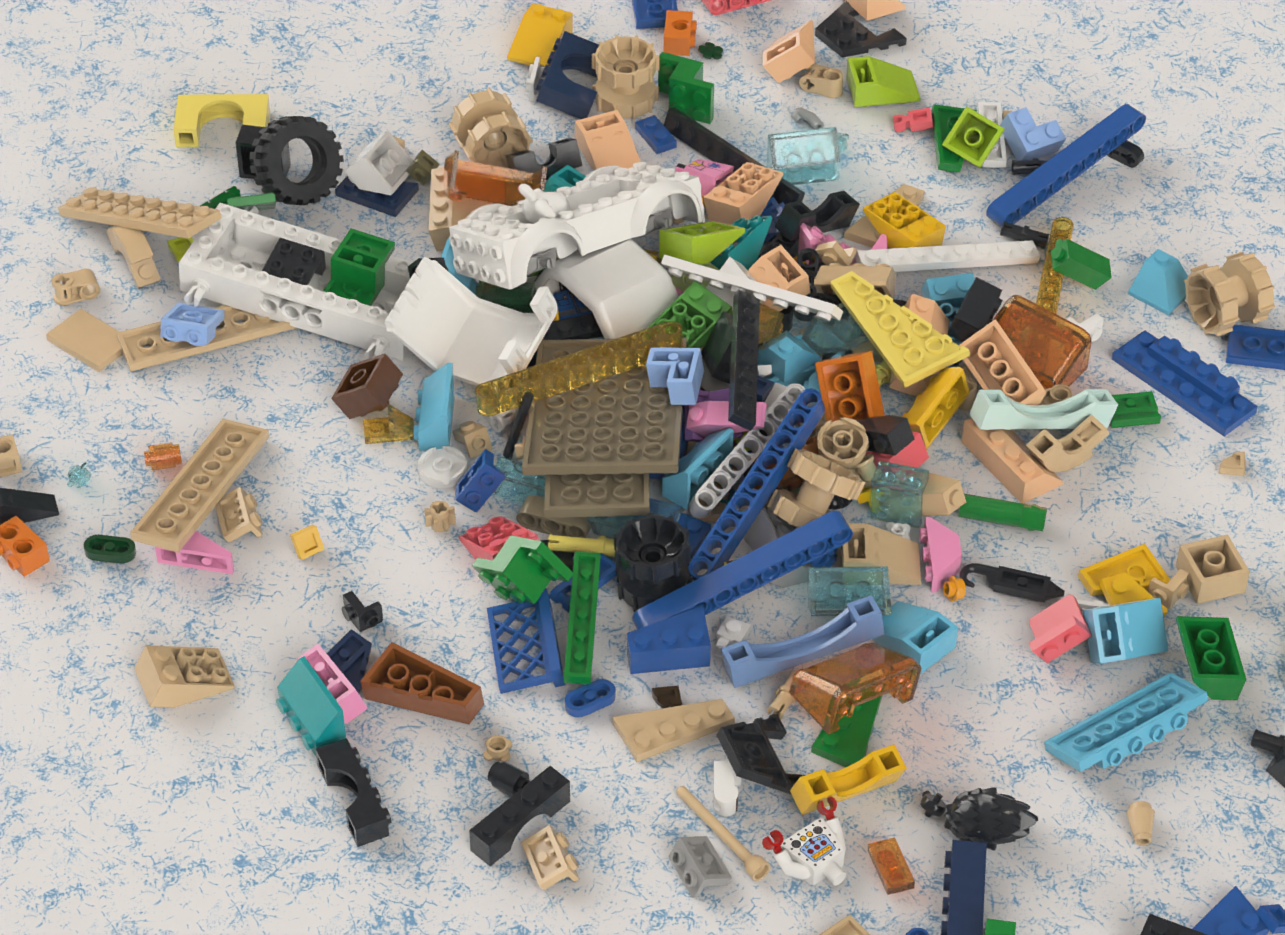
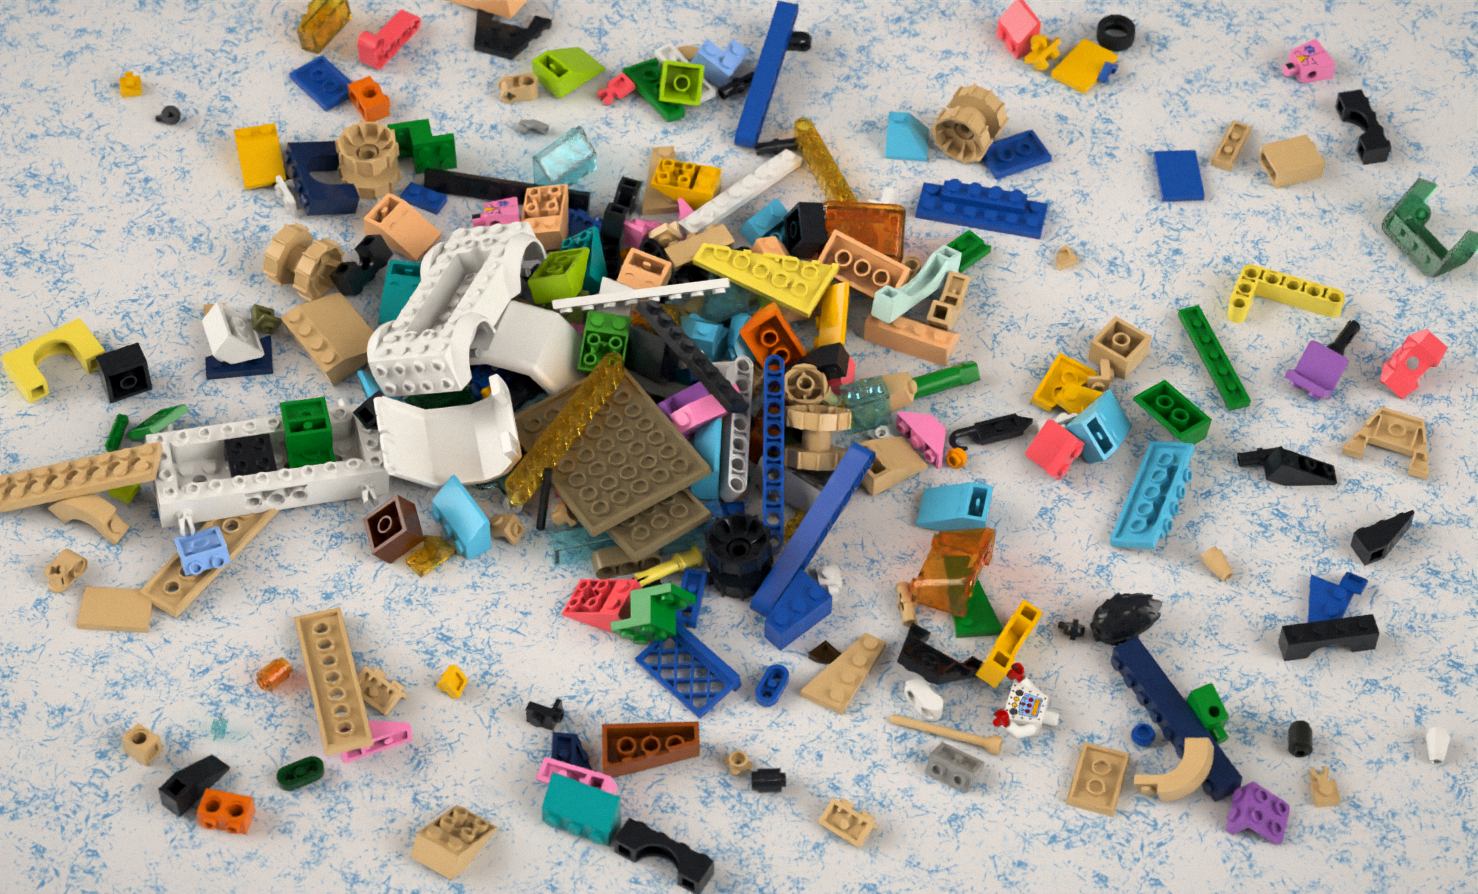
camera: 35 degrees left, 5 degrees up
black tyre [250,116,344,205] -> none
white tile [418,446,468,488] -> none
tan gear [424,501,456,532] -> none
clear orange windscreen [444,150,547,206] -> none
blue bracket [456,449,505,512] -> none
black arch [469,766,570,867] -> none
white piece [518,183,570,224] -> none
green plate [564,552,601,684] -> none
light blue brick [646,348,704,405] -> none
dark green plant [698,42,723,60] -> none
medium blue arch [721,595,885,688] -> none
light nougat slope [763,20,815,83] -> none
clear light blue slope [807,566,891,616] -> none
clear orange plate [868,837,915,895] -> none
green brick [1051,239,1112,290] -> none

